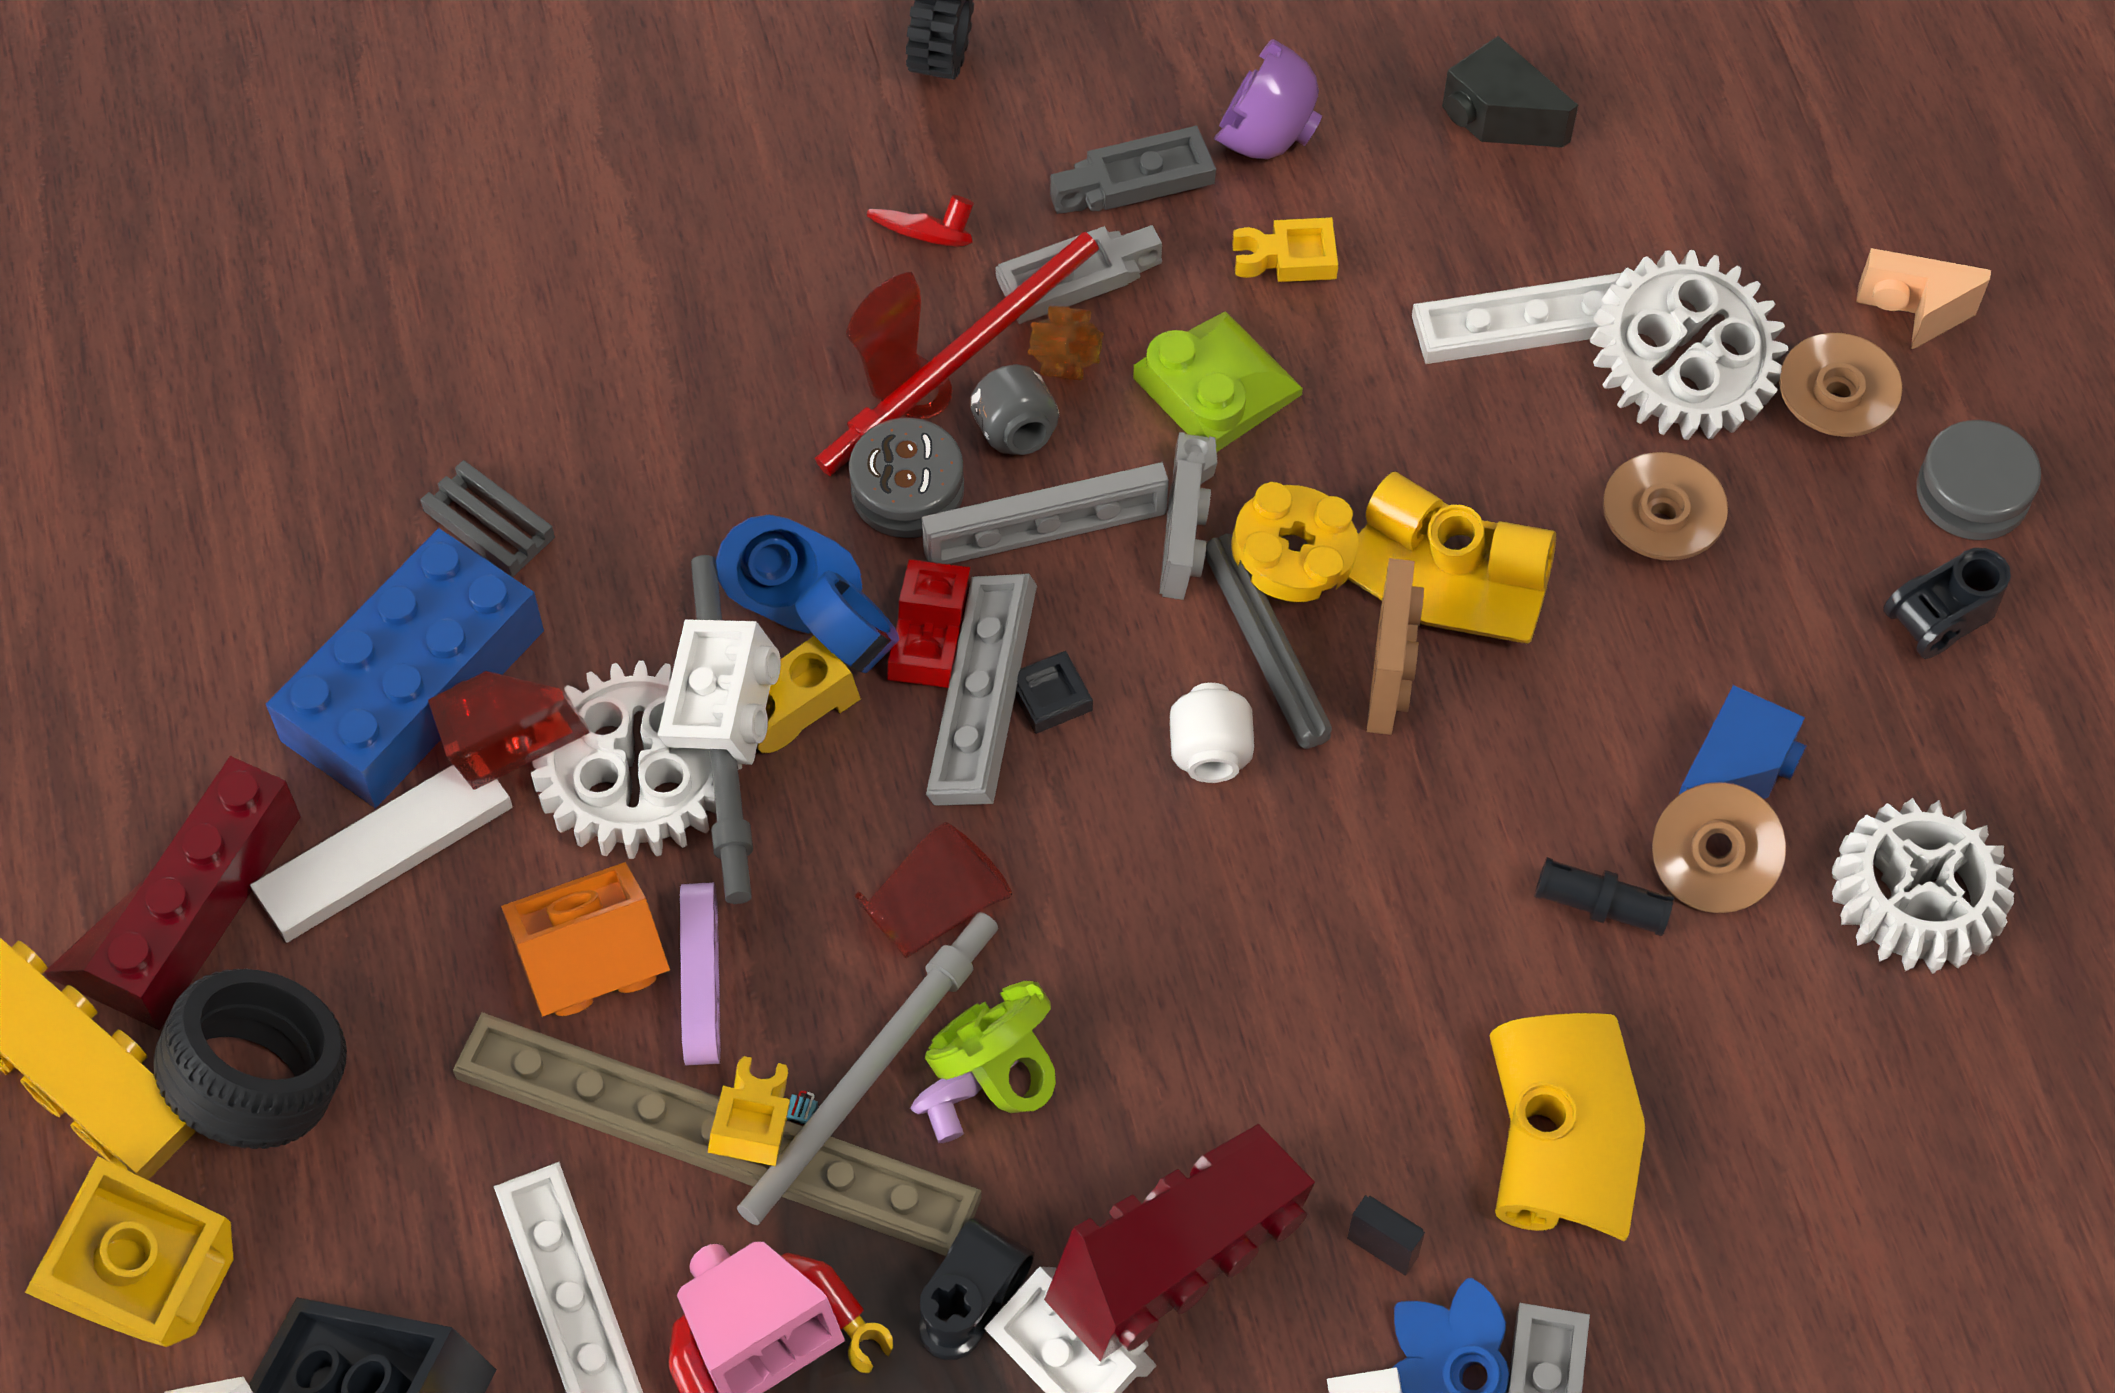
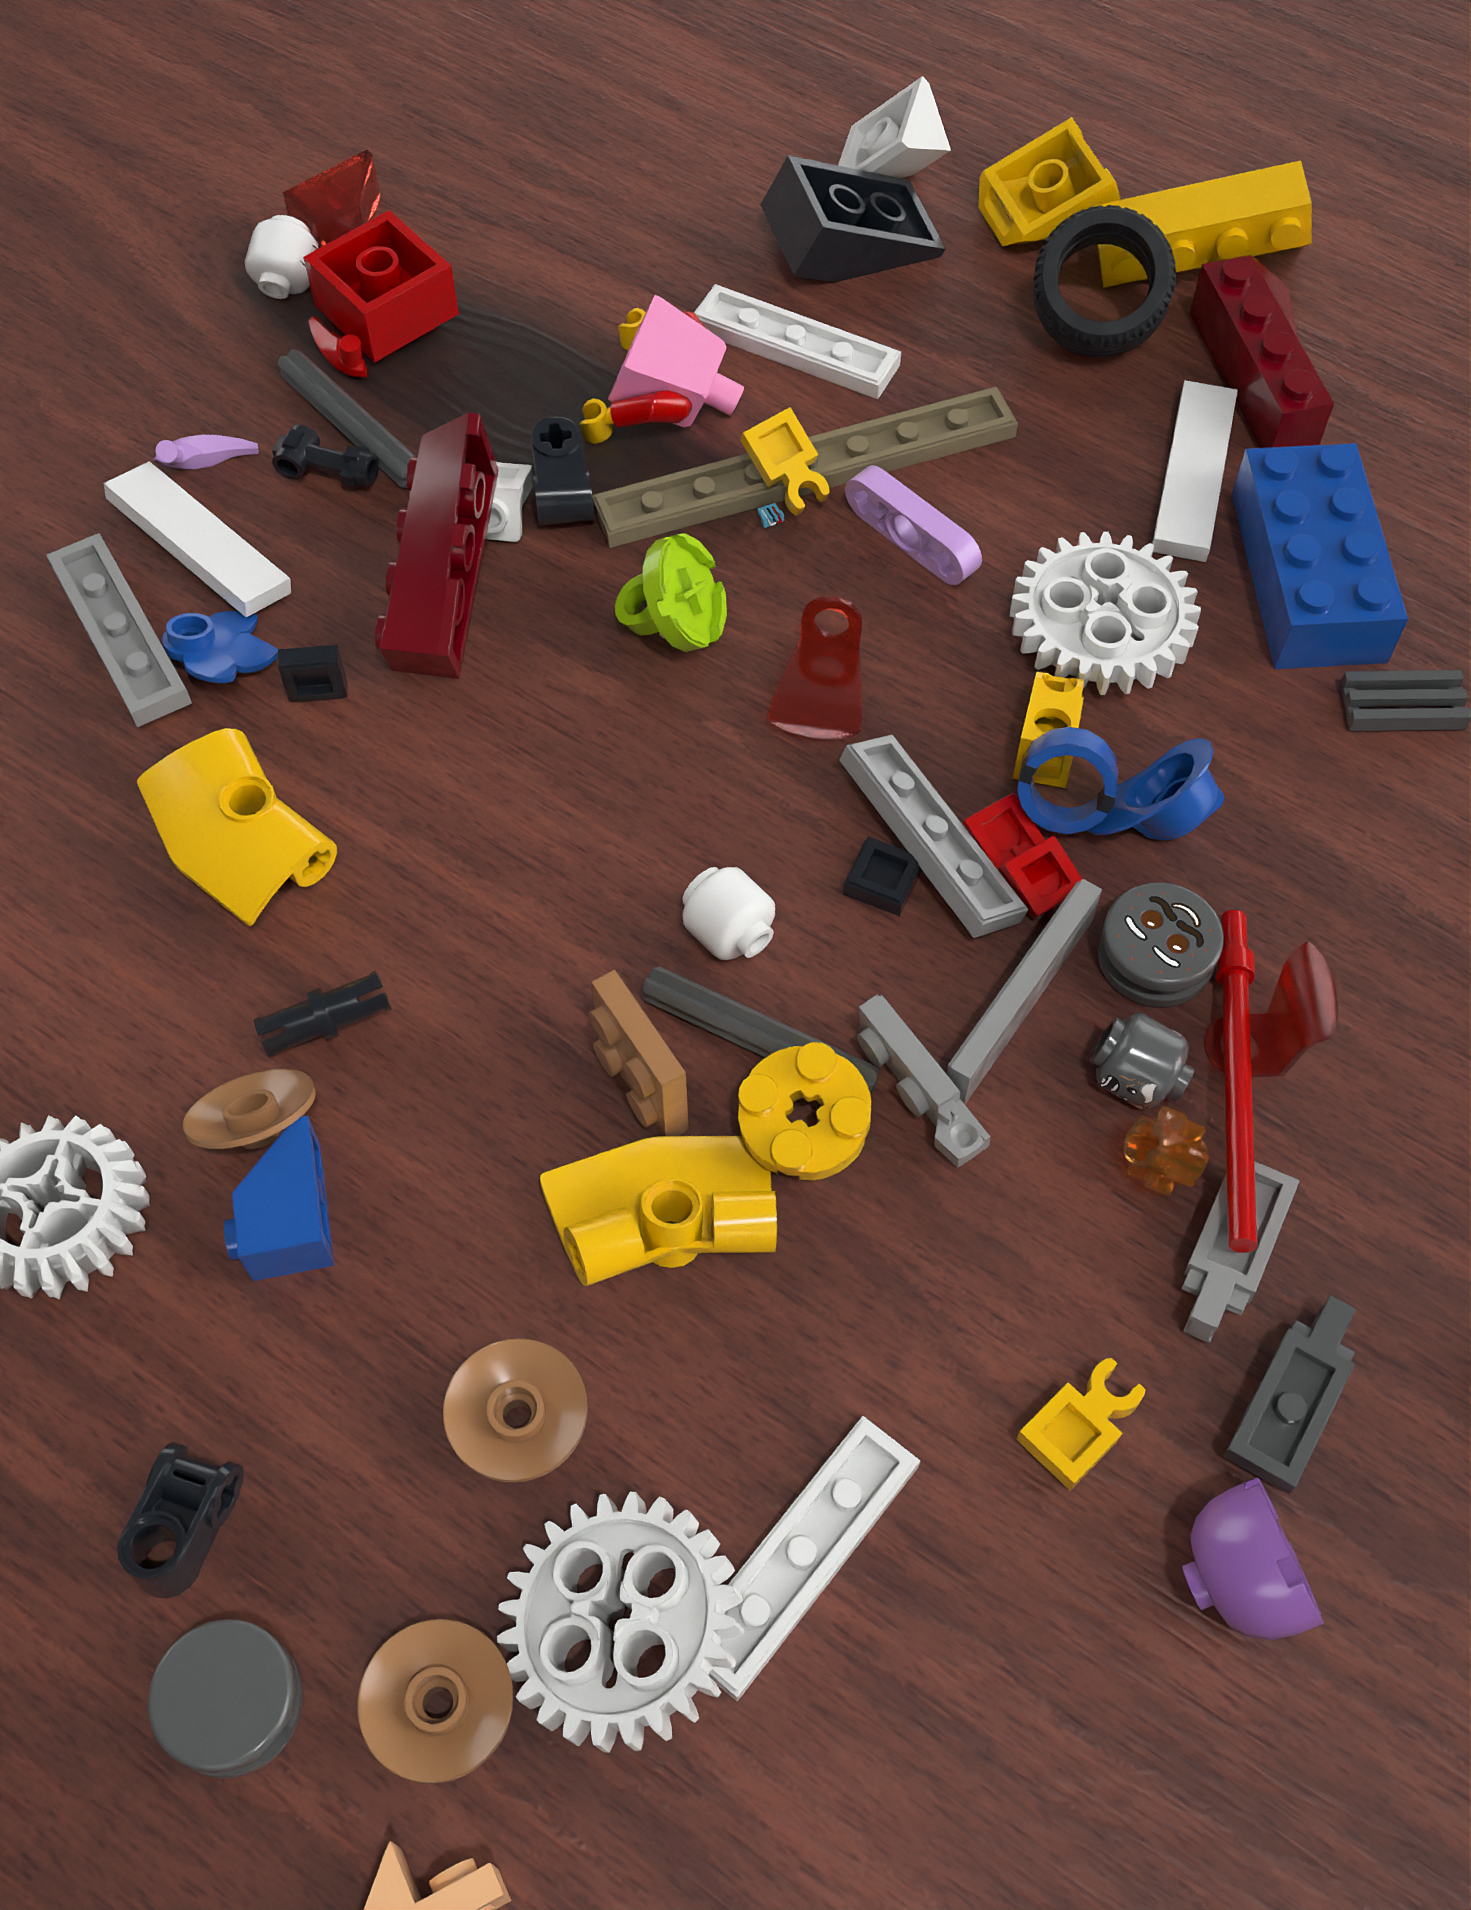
camera: 140 degrees right, 0 degrees up
clear red slope [428,671,590,790] -> none
orange slope [501,862,670,1017] -> none
white bracket [658,620,781,765] -> none
dark grey bar [691,555,753,904] -> none
light grey bar [737,912,998,1225] -> none
red bar [867,195,974,247] -> none
lime slope [1133,311,1303,452] -> none
pearl dark grey slope [1442,36,1578,148] -> none

